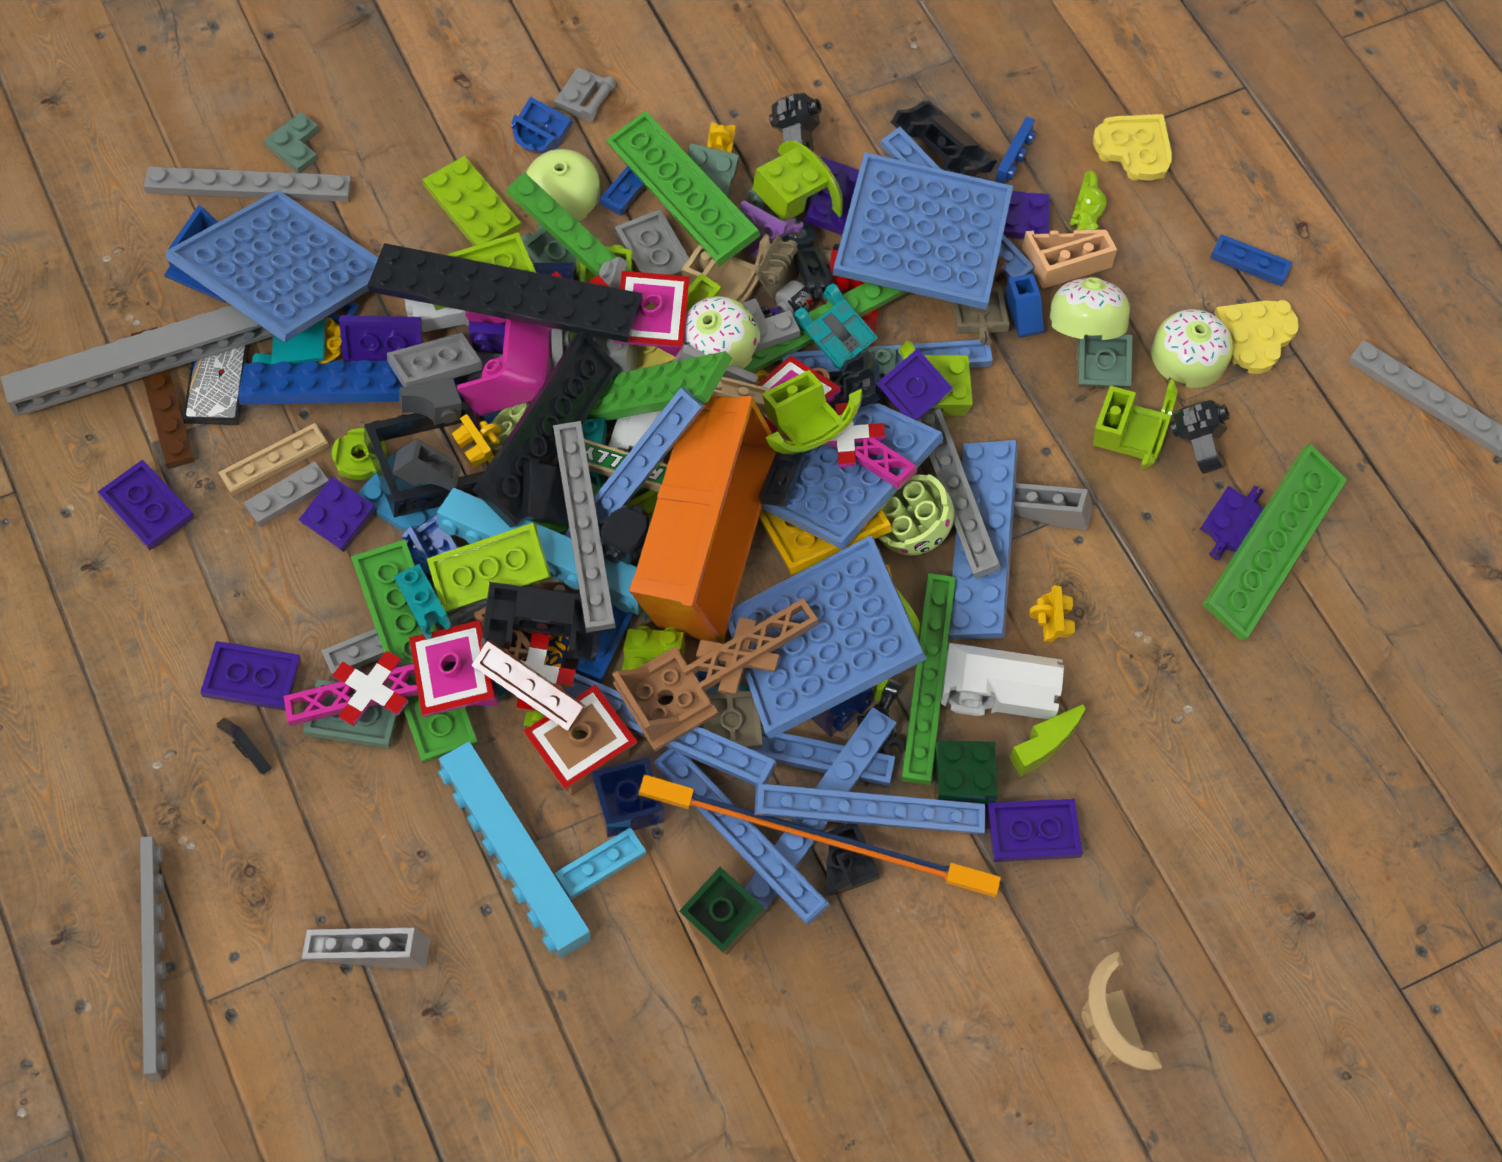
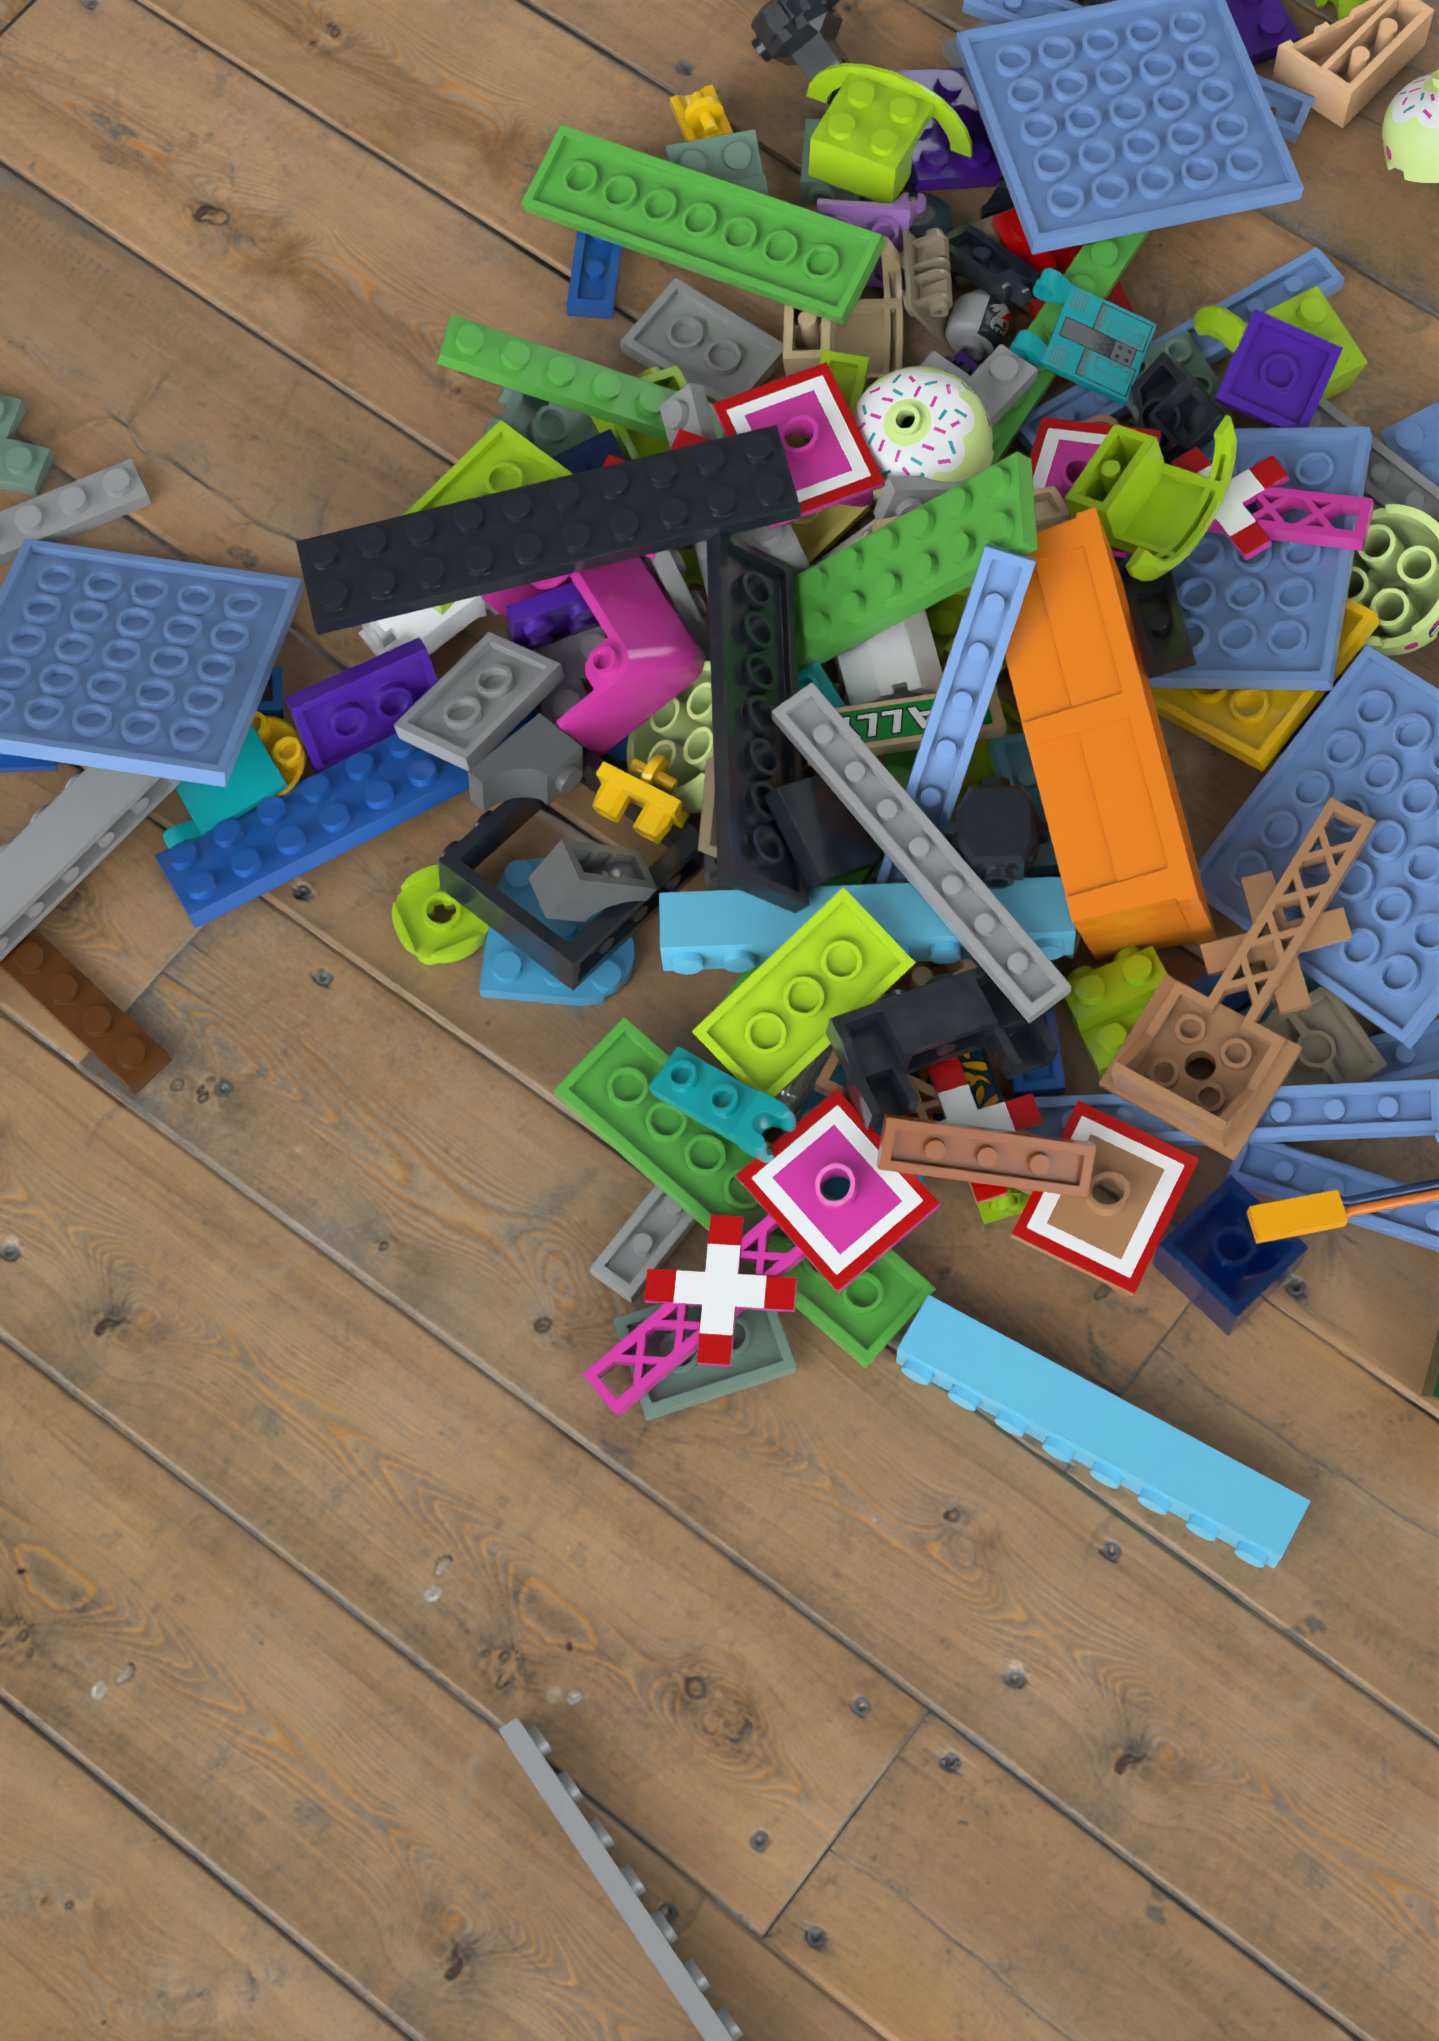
camera: 20 degrees left, 5 degrees up
dark purple plate [98,459,194,551] -> none
tile [183,344,250,425] -> none
dark purple plate [200,641,301,711] -> none
black tile [216,718,271,774] -> none
tan tile [218,423,329,497] -> none
light grey plate [244,461,329,527] -> none
dark purple plate [298,477,377,552] -> none
light grey slope [301,928,431,969] -> none
blue slope [402,514,460,579] -> none
lime plate [422,156,522,246] -> none
blue slope [511,96,574,153] -> none
yellowish green cylinder [526,149,601,221] -> none
light grey plate [554,67,617,122] -> none
medium azure plate [555,827,646,901] -> none
dark tan plate [950,288,1009,345] -> none
blue slope [1004,273,1044,338] -> none

